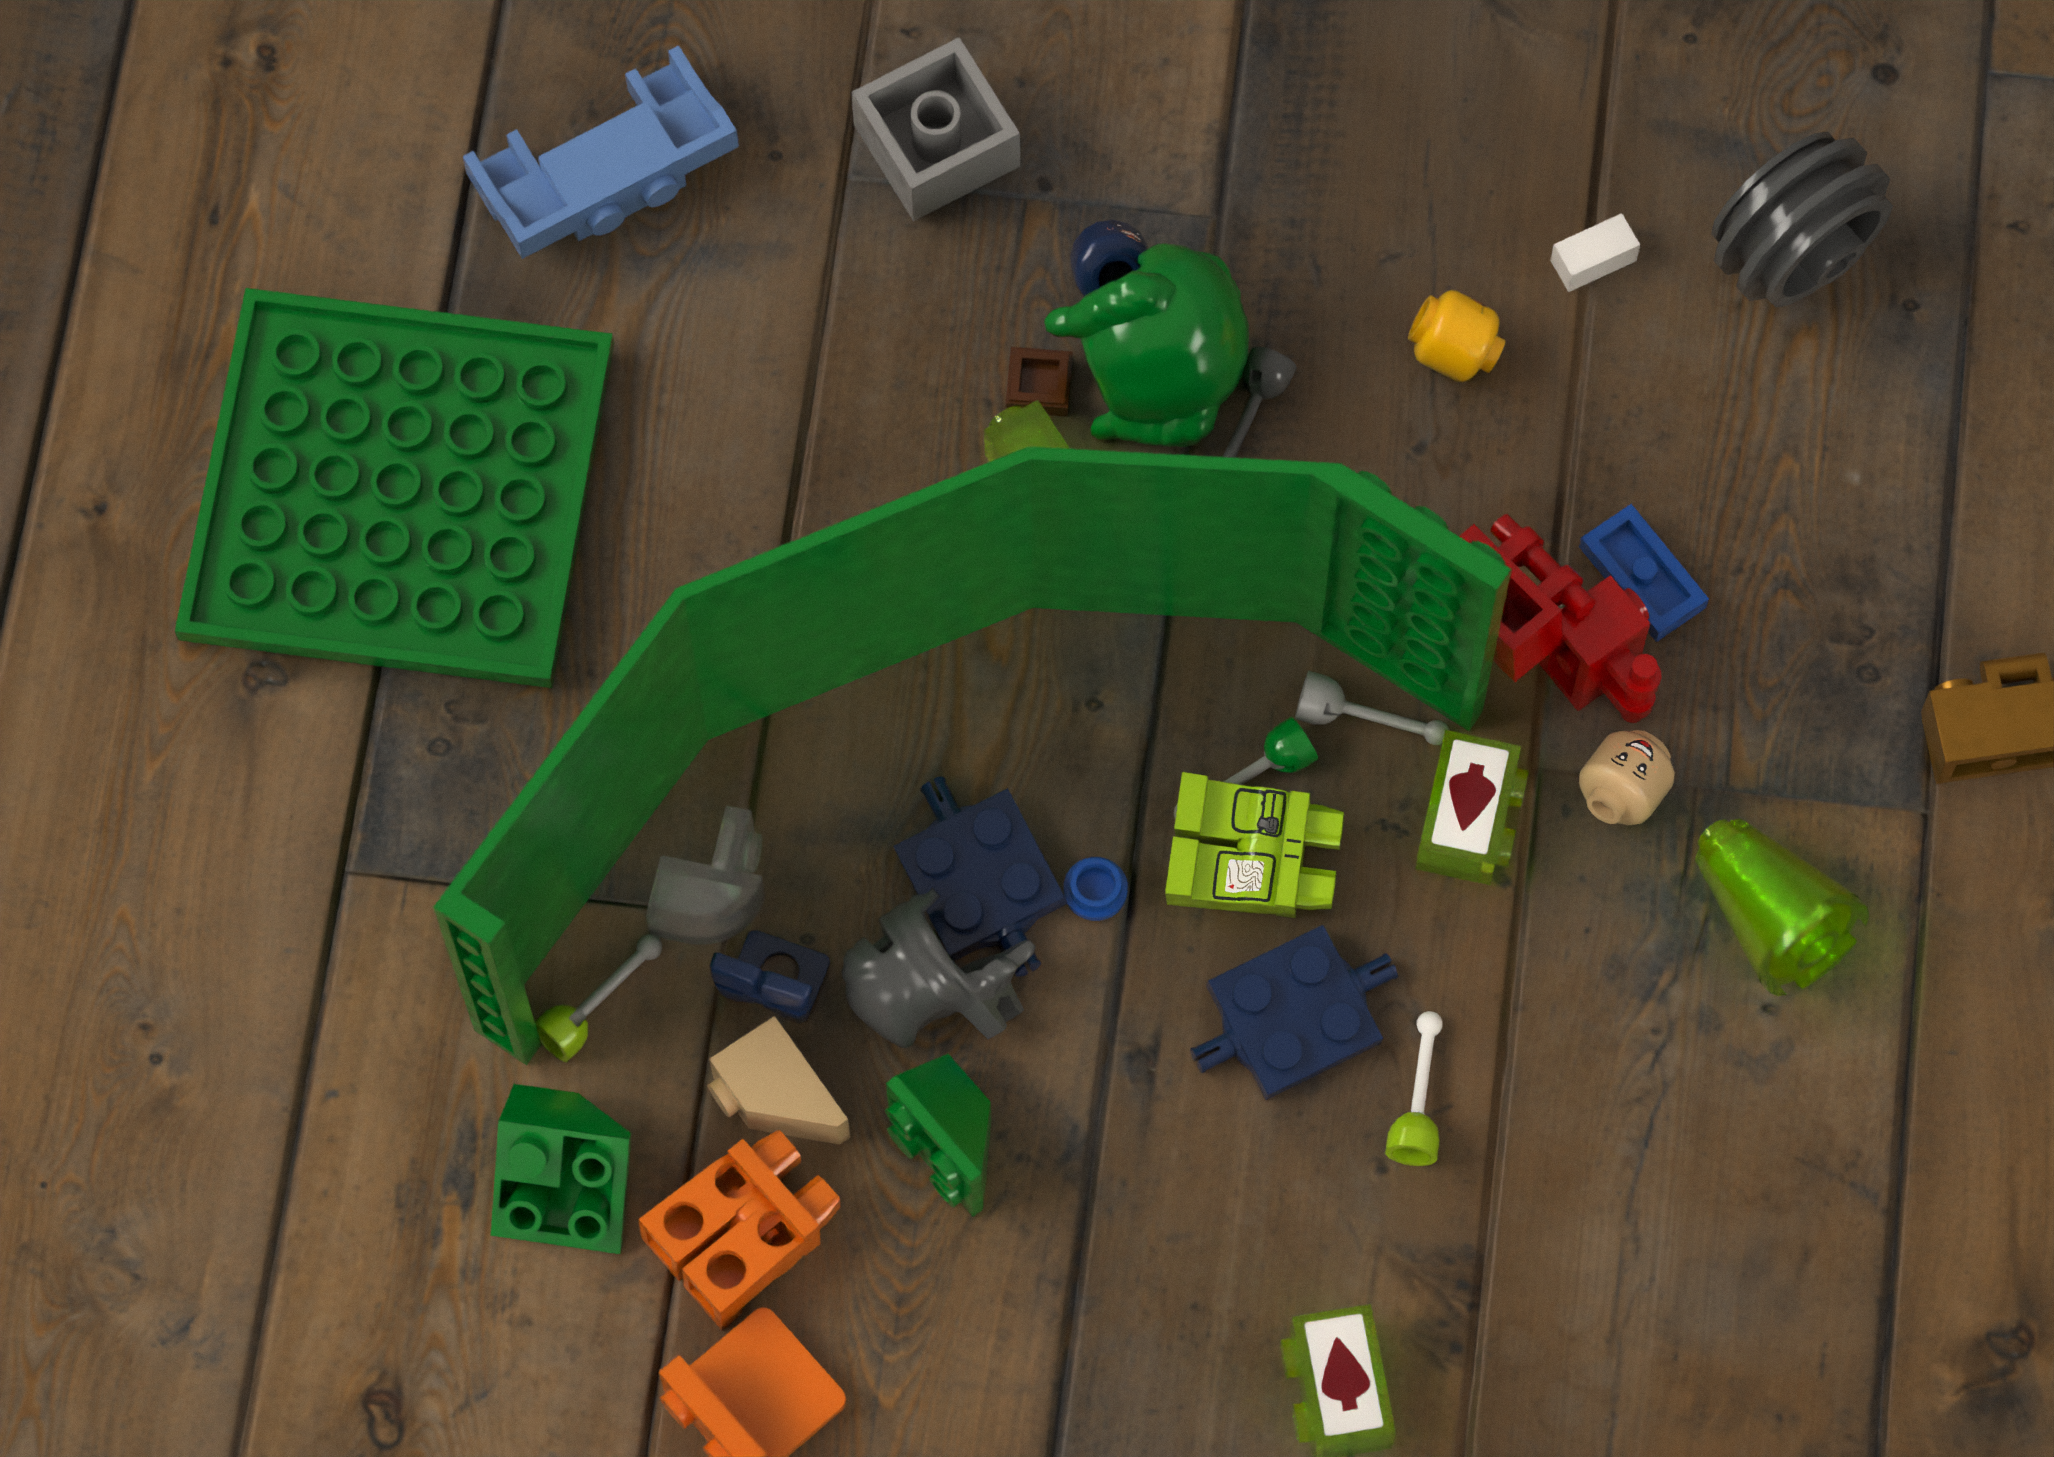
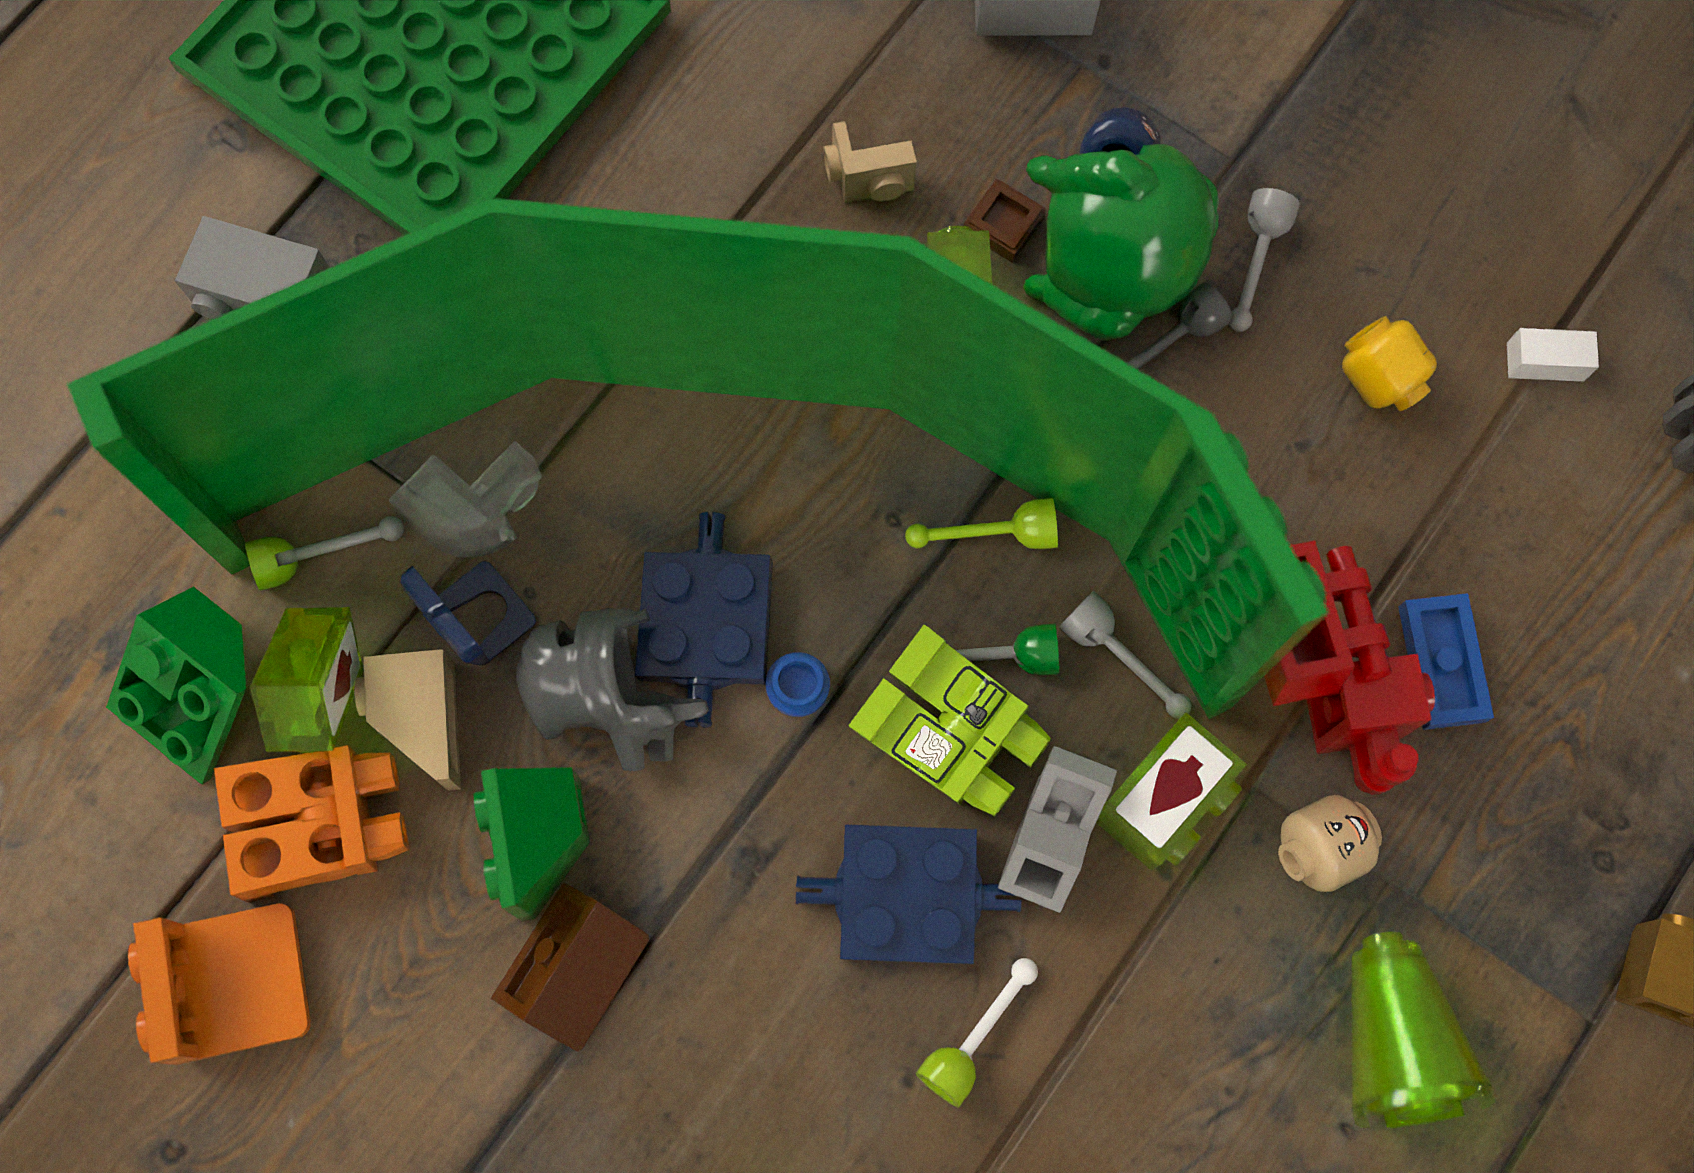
camera: 25 degrees right, 5 degrees up
none -> light grey brick [175,216,329,319]
none -> clear neon green brick [250,607,363,753]
none -> reddish brown panel [491,882,649,1051]
none -> tan bracket [823,121,916,203]
none -> lime hinge [905,498,1058,549]
none -> light grey brick [998,746,1117,913]
none -> light grey hinge [1229,188,1300,332]

